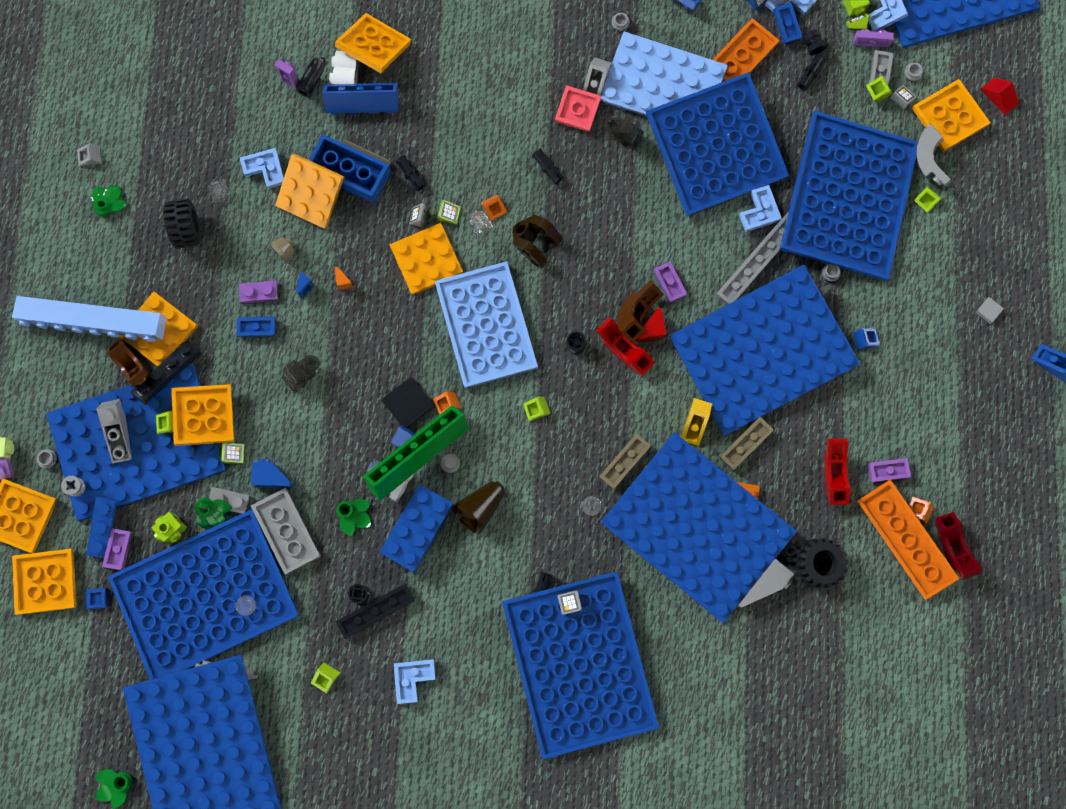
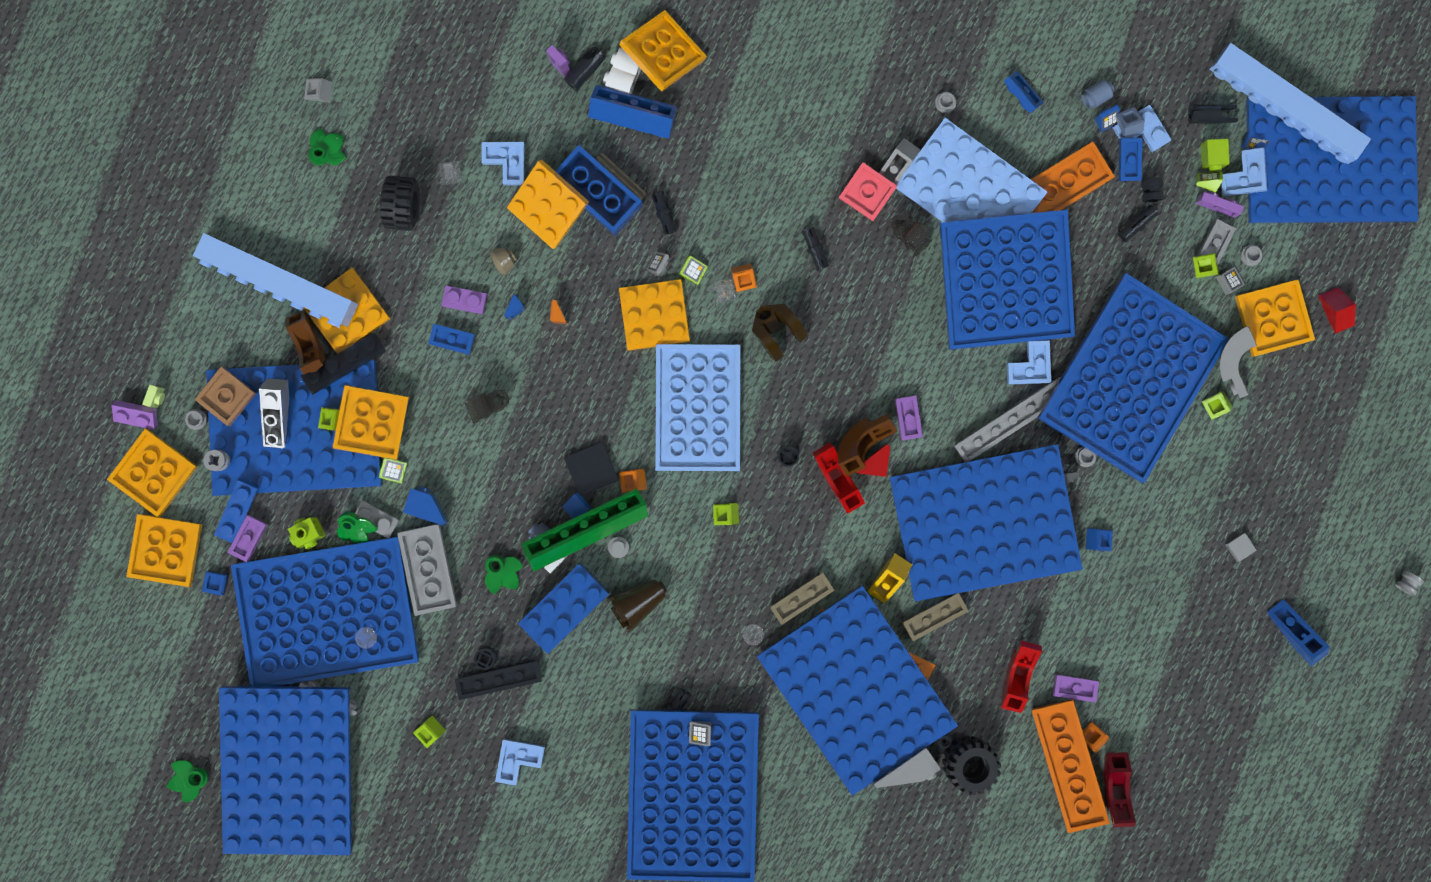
camera: 10 degrees right, 10 degrees up
none -> medium nougat plate [195,367,257,426]

